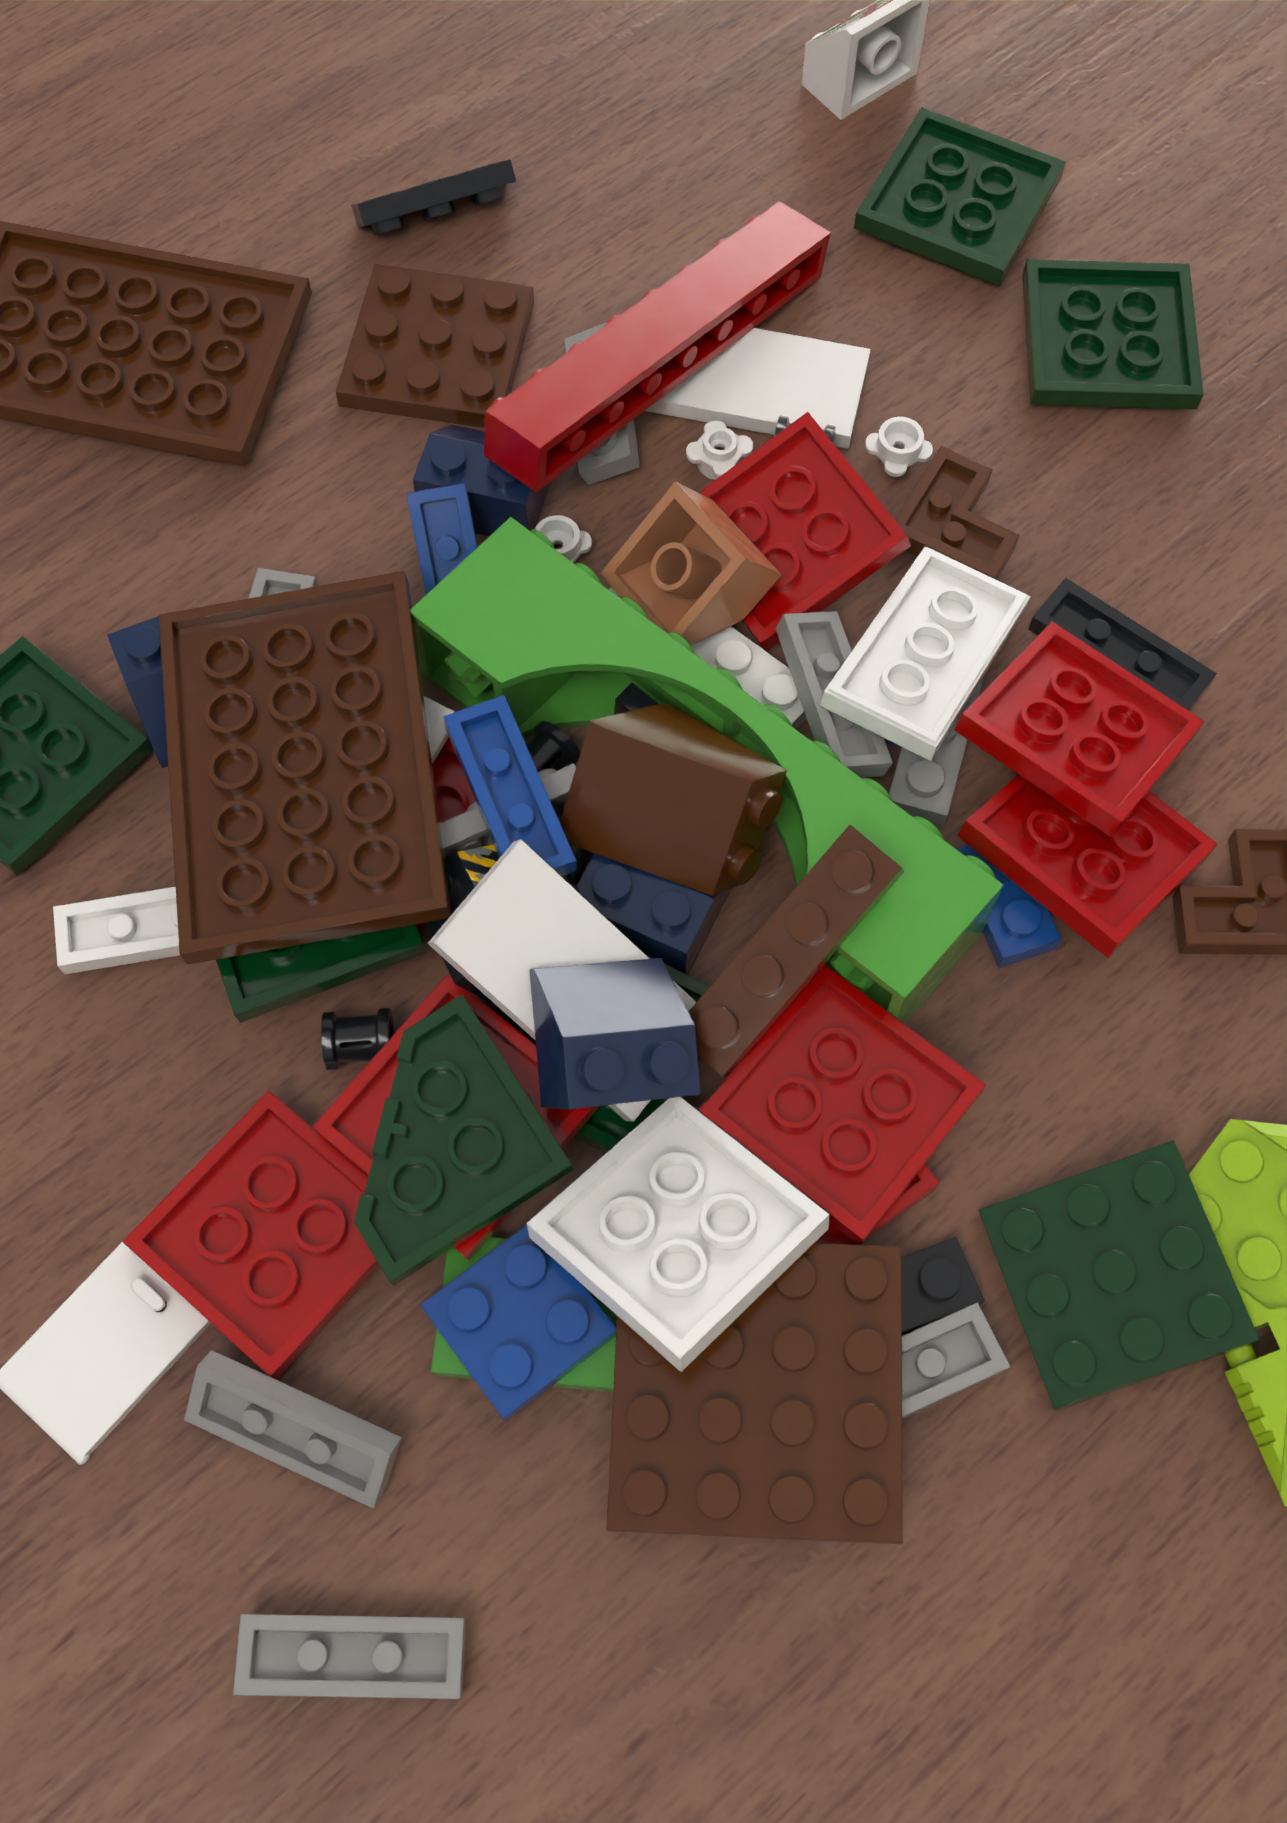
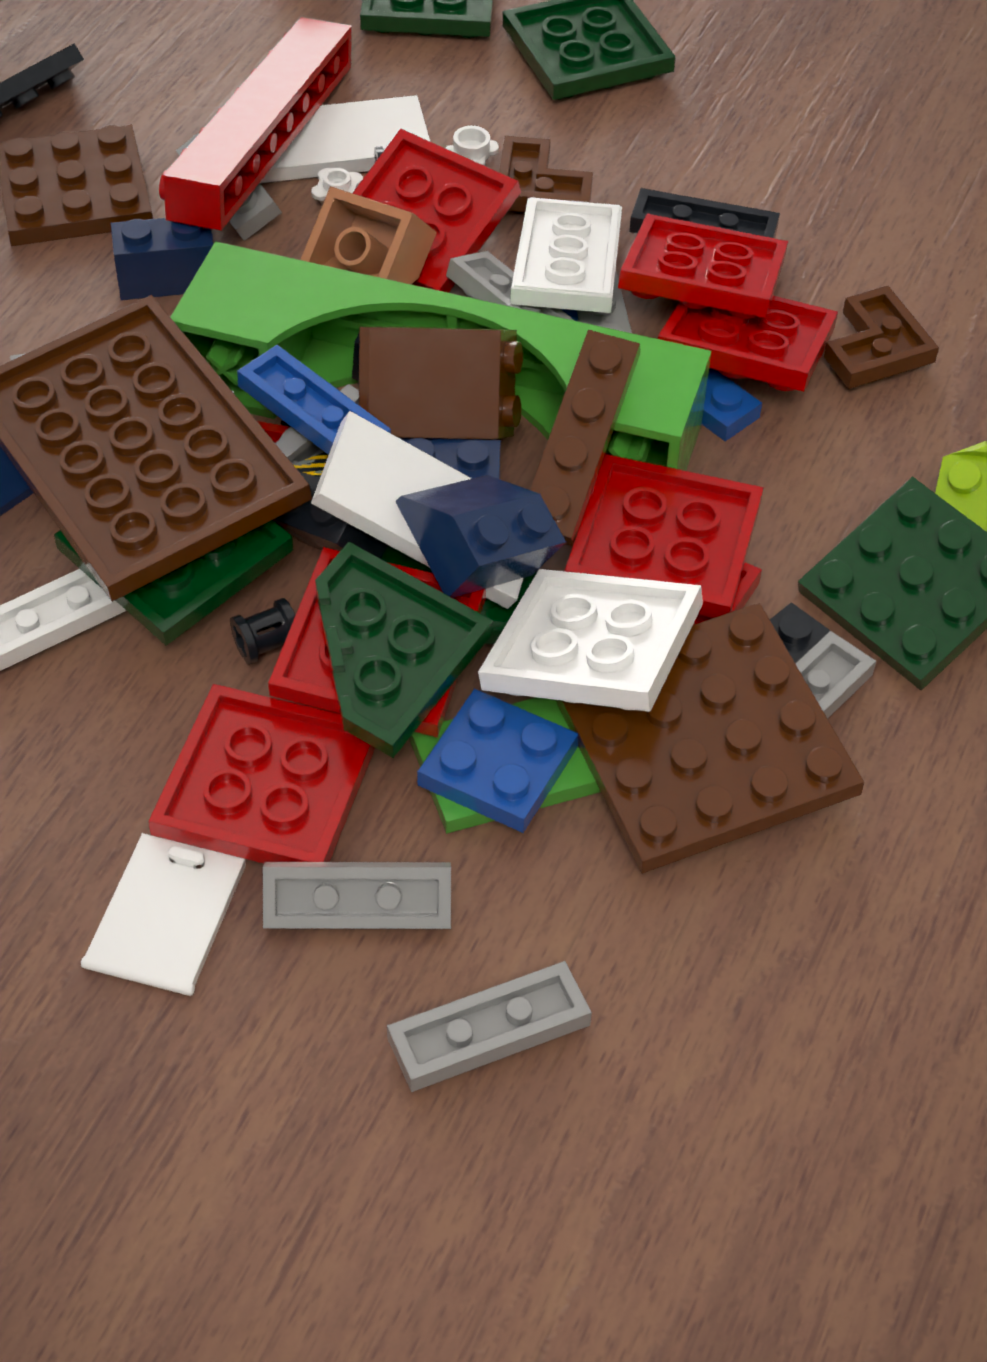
camera: 25 degrees left, 15 degrees down
blue plate [406,482,478,595] -> none

